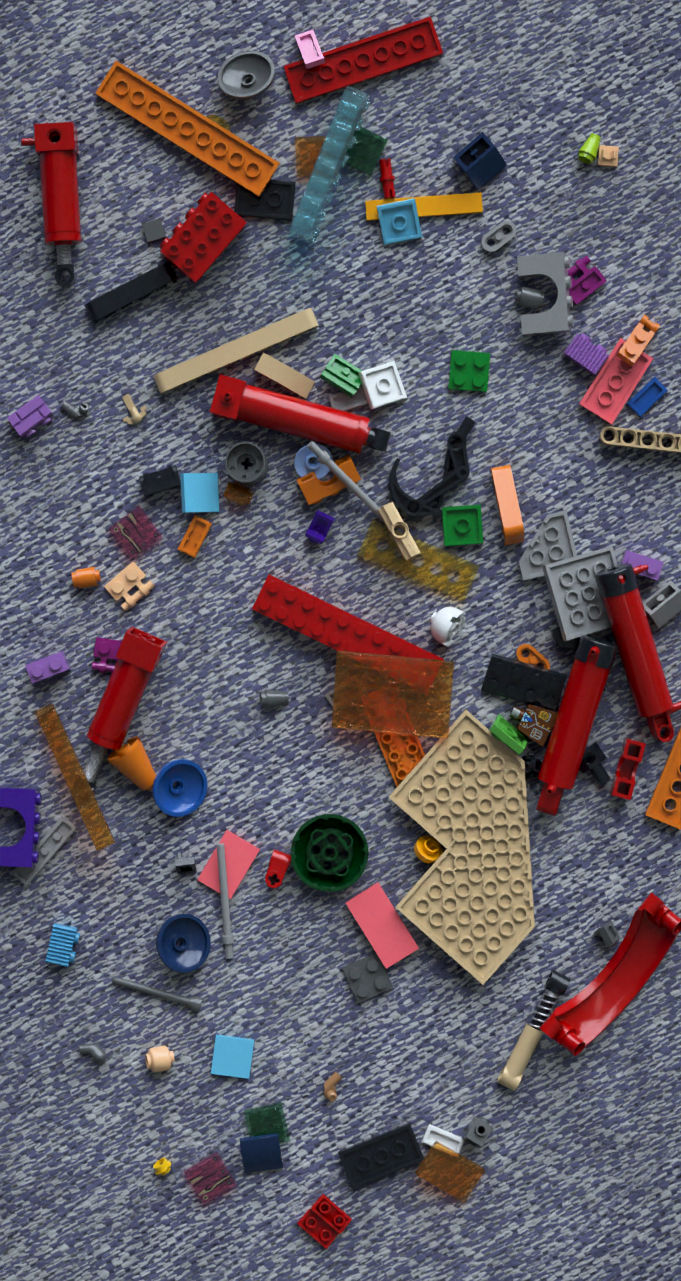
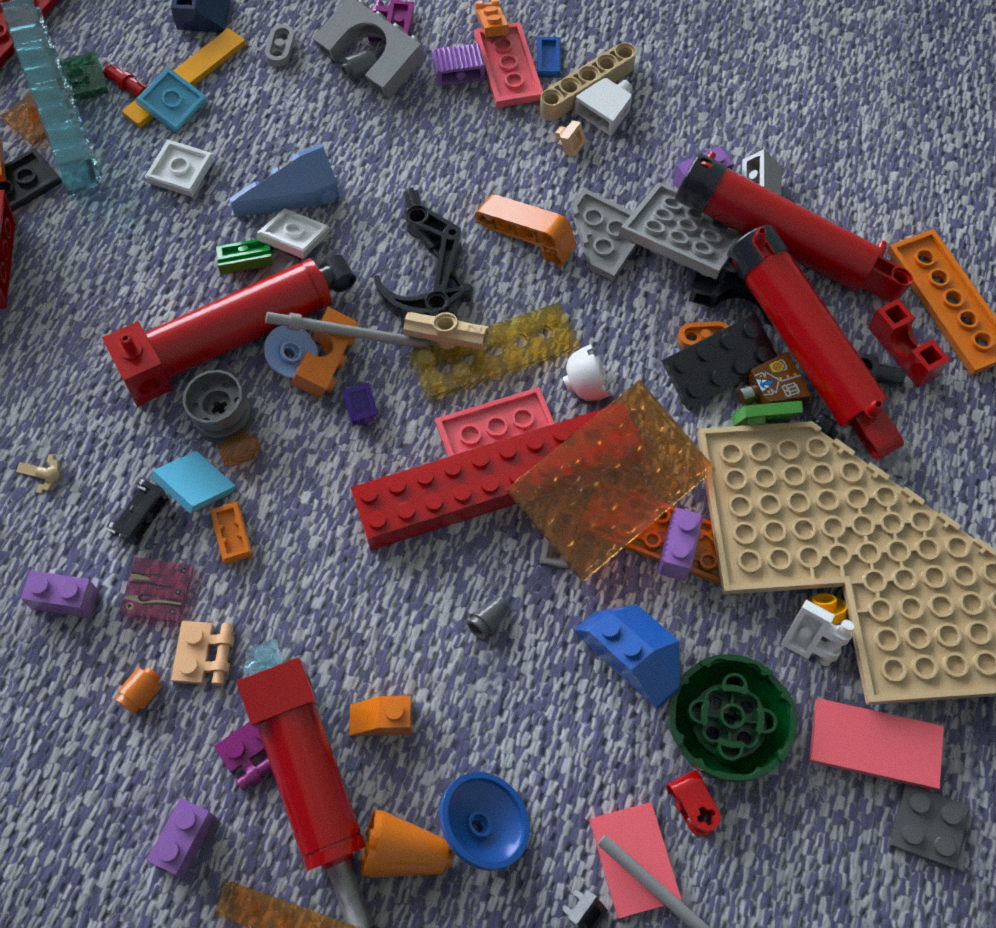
camera: 45 degrees left, 25 degrees down
tan beam [153,308,319,394] -> none
tan slope [254,352,315,399] -> none
green plate [442,504,483,546] -> none
green plate [448,350,490,392] -> none
none -> medium lavender brick [20,570,99,619]
none -> white plate [145,140,215,197]
none -> medium blue wedge [229,143,339,217]
none -> clear light blue brick [244,639,285,676]
none -> orange slope [349,696,412,736]
none -> coral tile [435,387,555,457]
none -> light nougat tile [554,121,586,158]
none -> blue wedge [573,604,680,709]
none -> white torso [574,78,632,136]
none -> medium lavender brick [657,508,703,581]
none -> white plate [781,600,854,666]

